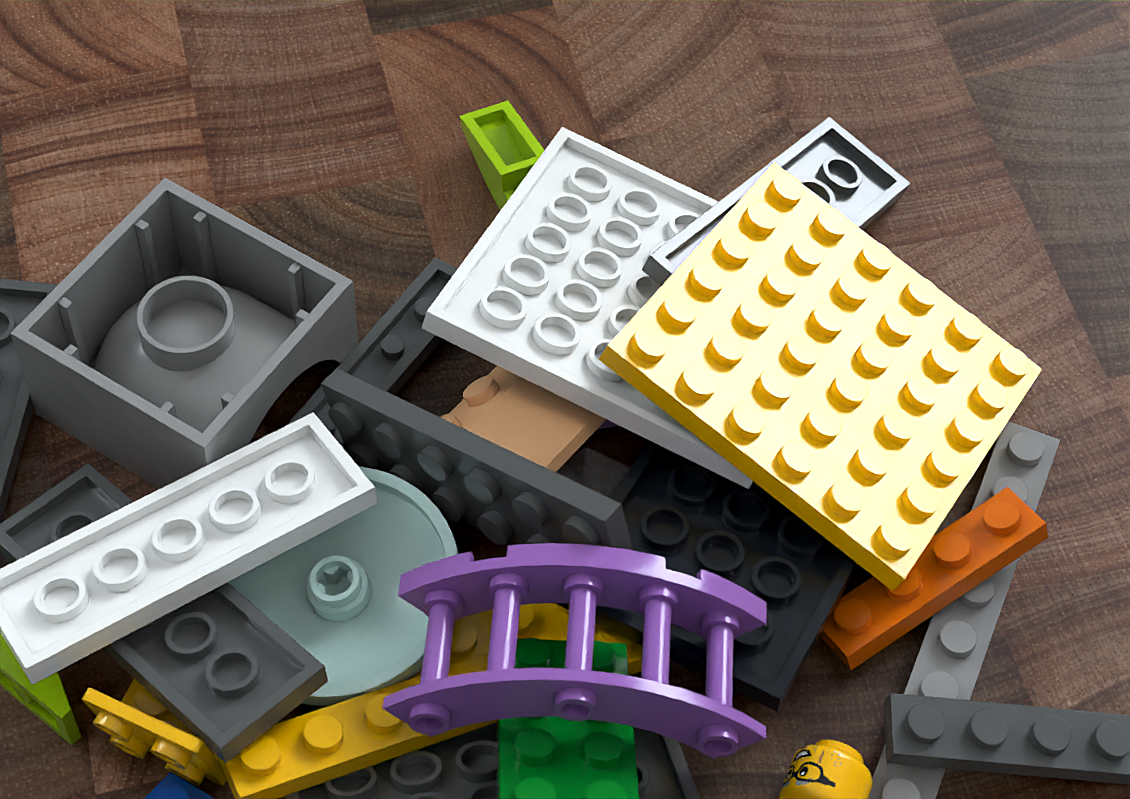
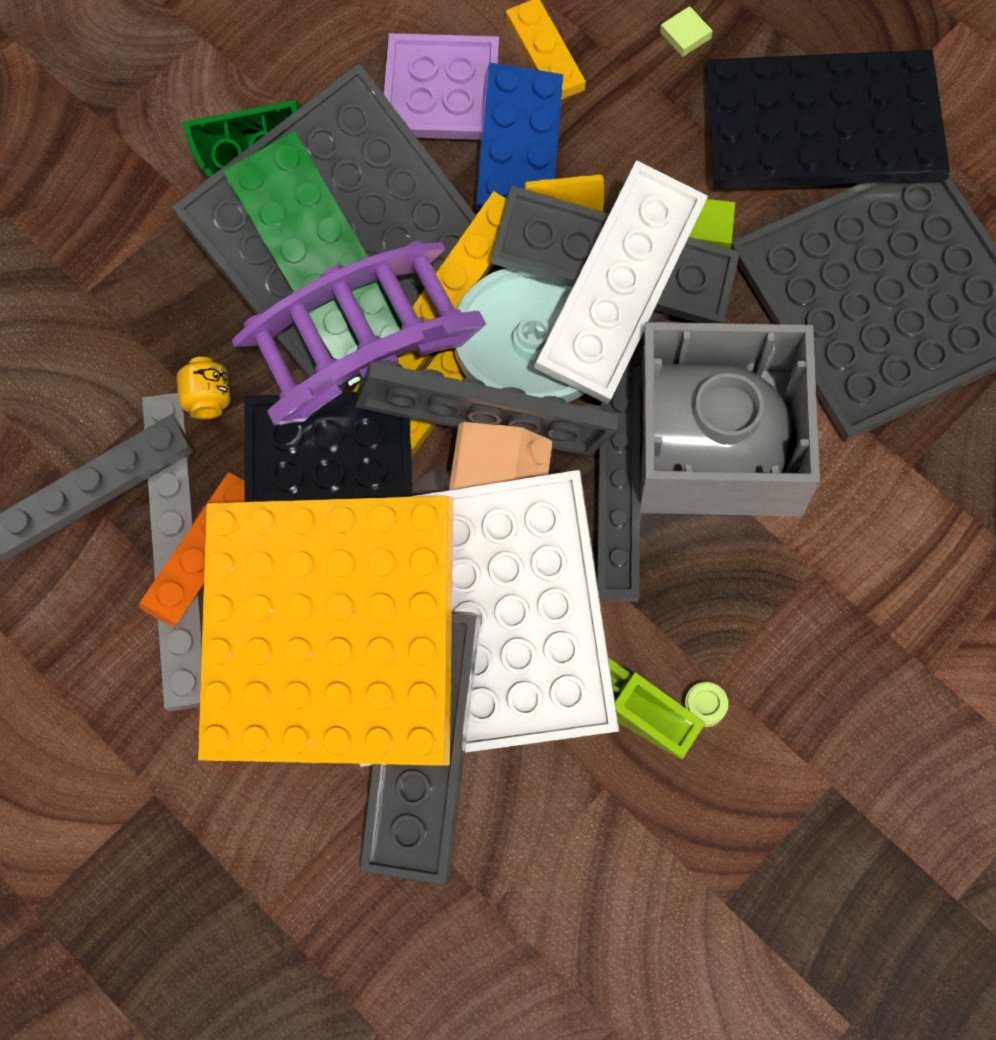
camera: 155 degrees right, 15 degrees up
none -> yellowish green tile [684,682,728,727]

